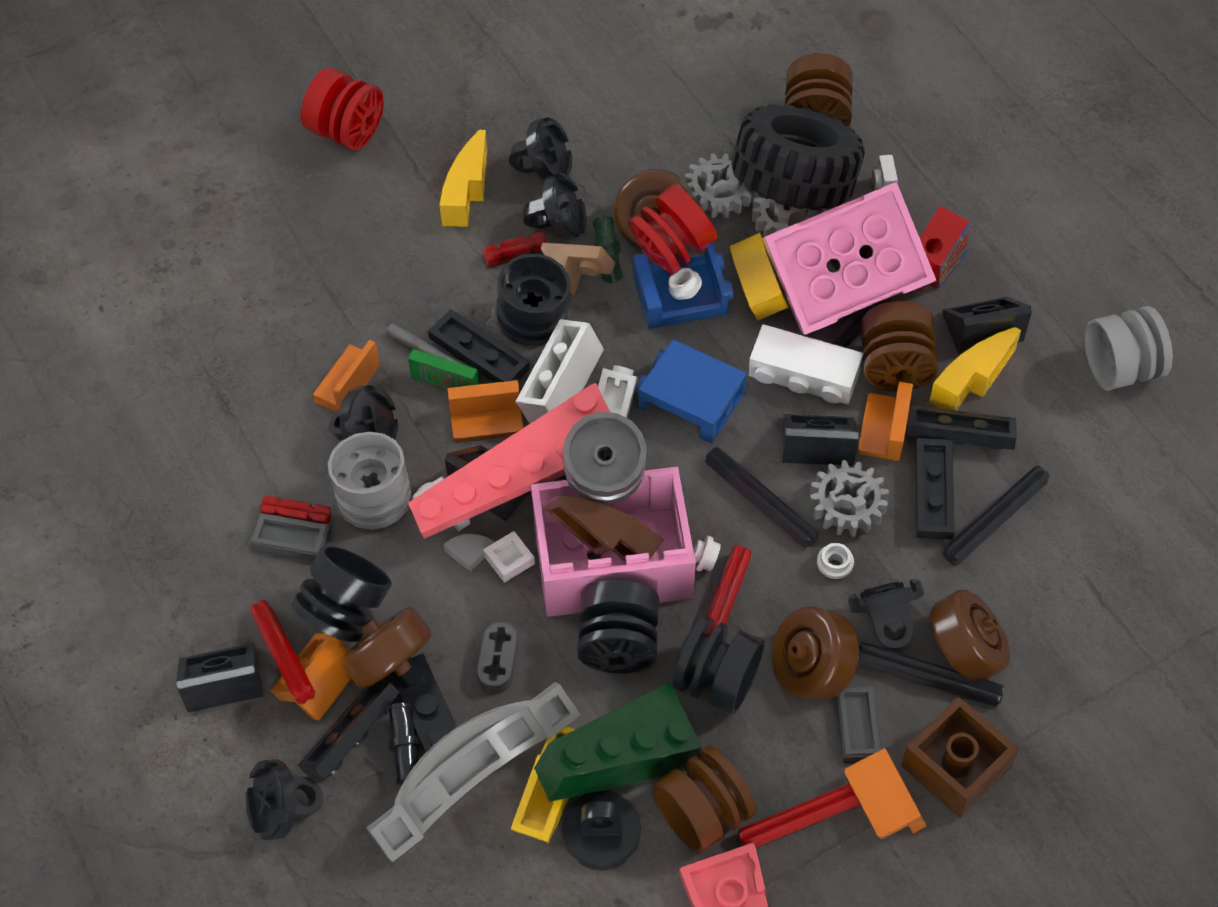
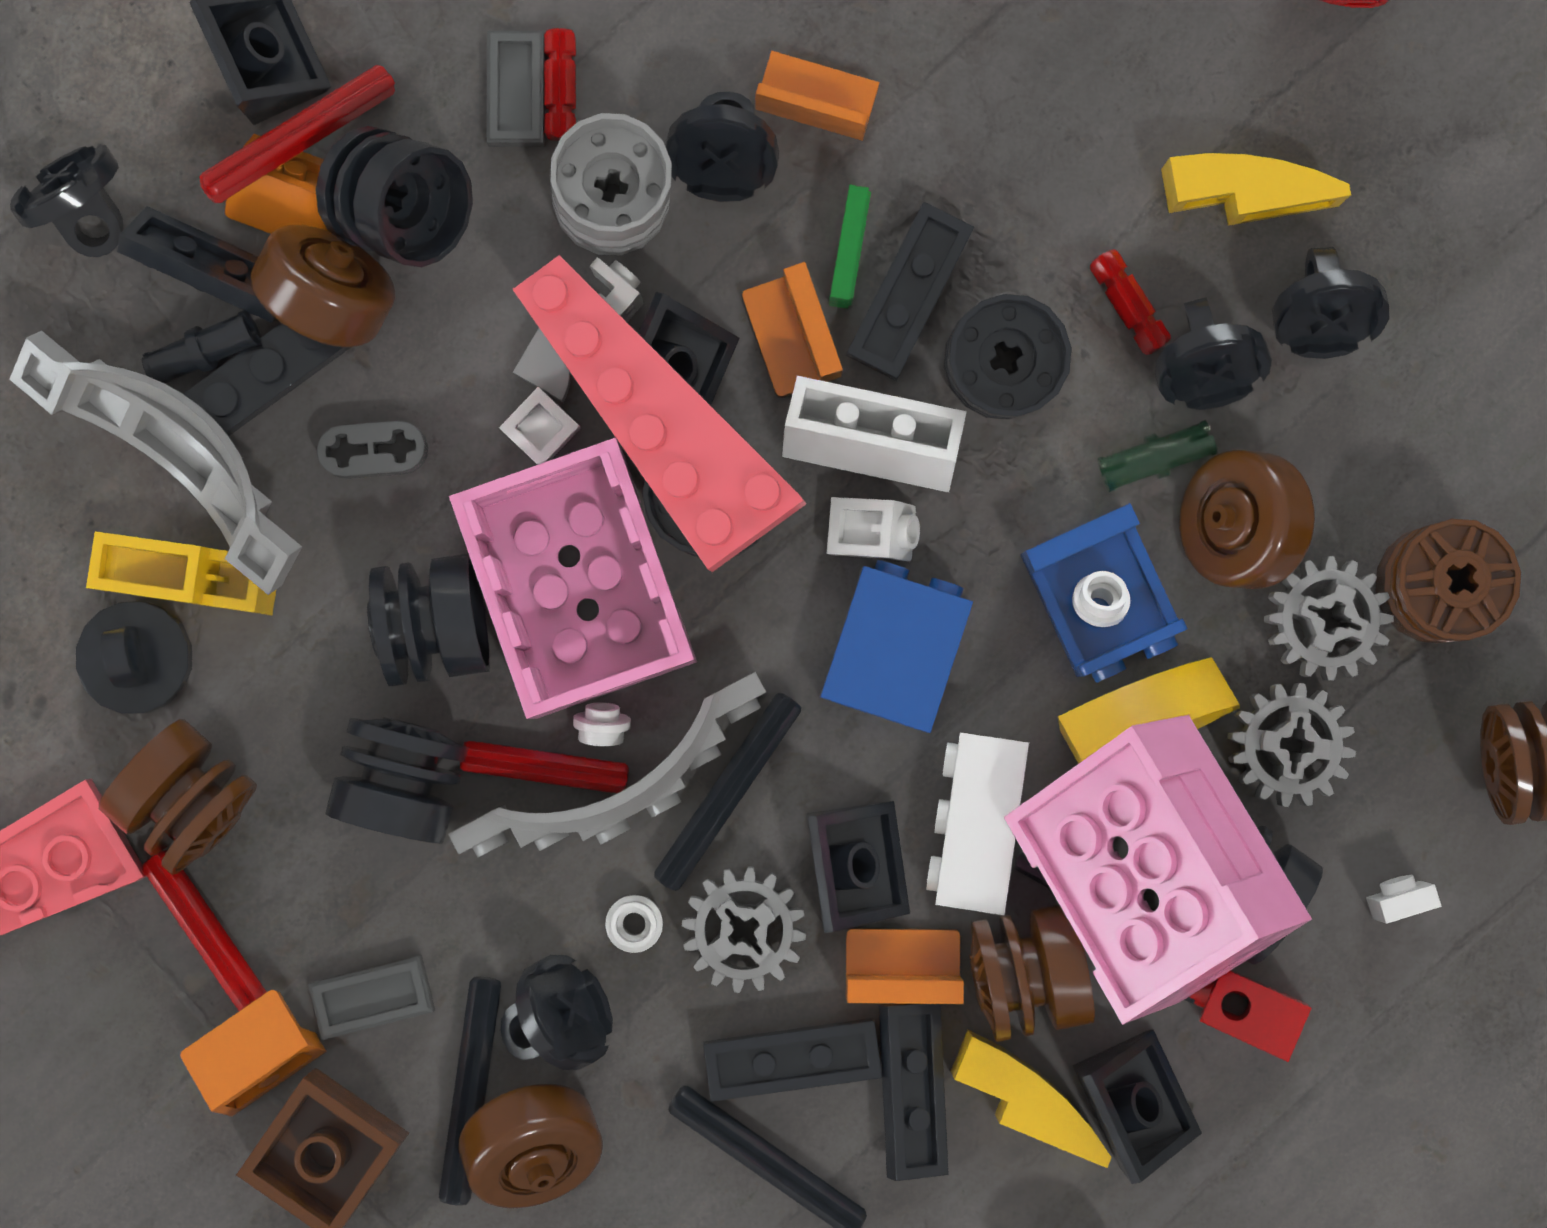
camera: 75 degrees right, 30 degrees up
flat silver bar [386,323,471,367] -> none
dark green wedge [534,682,702,802] -> none
medium nougat slope [541,243,615,295] -> none
reddish brown slope [542,495,663,562] -> none
flat silver wheel [563,412,647,505] -> none
red wheel [628,183,718,276] -> none
black tyre [731,104,865,210] -> none
reddish brown wheel [772,607,859,701] -> none
none -> light grey piece [448,672,766,858]
none -> reddish brown wheel [1375,518,1521,643]

